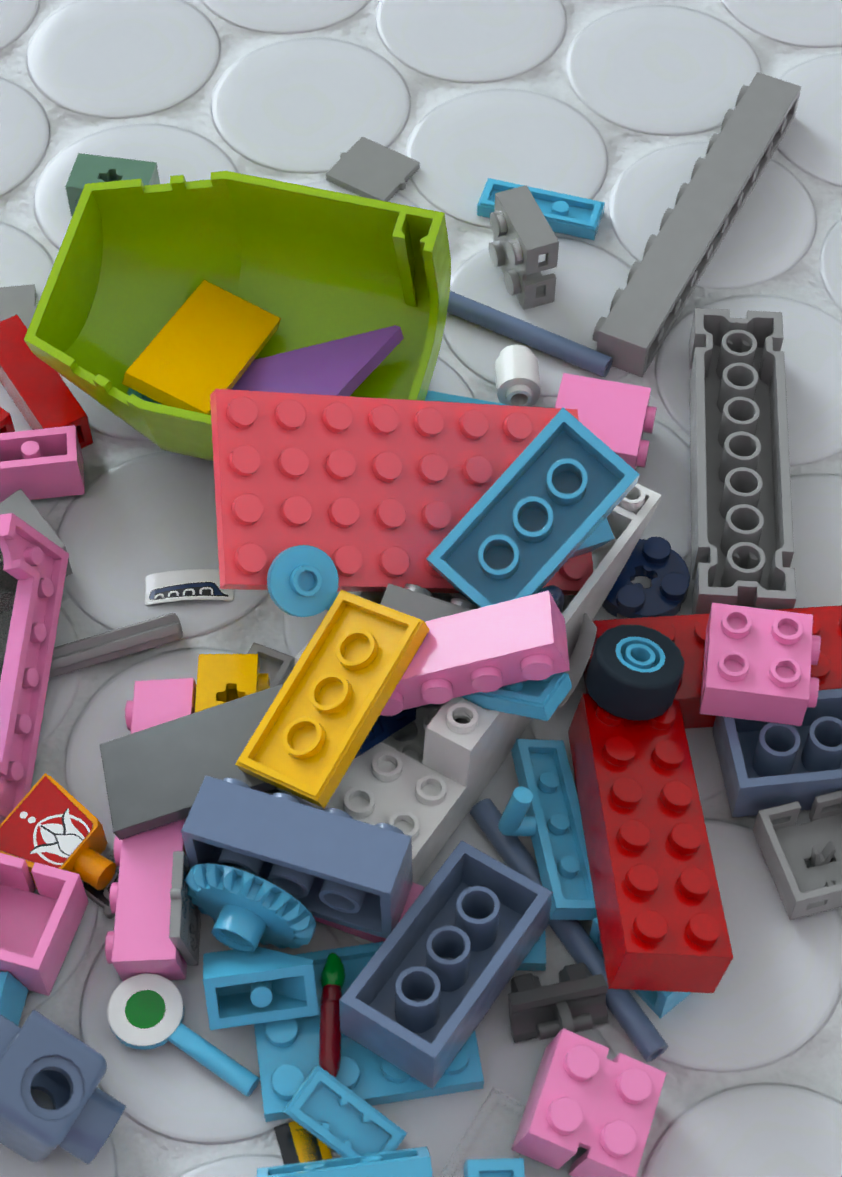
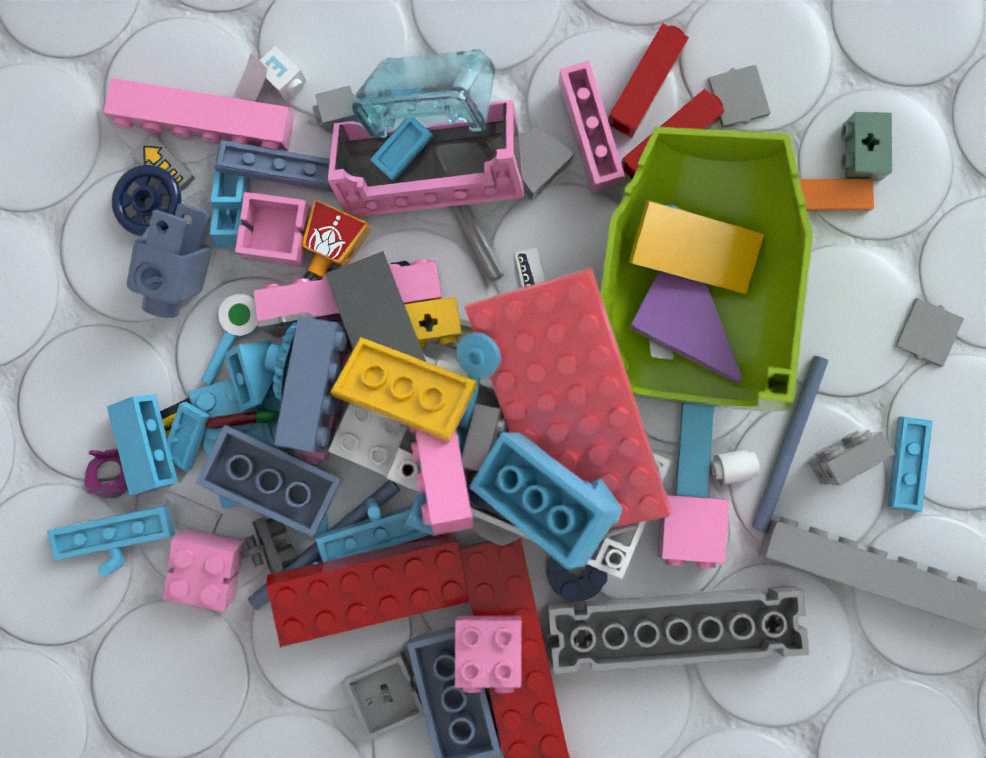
camera: 85 degrees right, 30 degrees up
black wheel [585,625,684,721] -> none

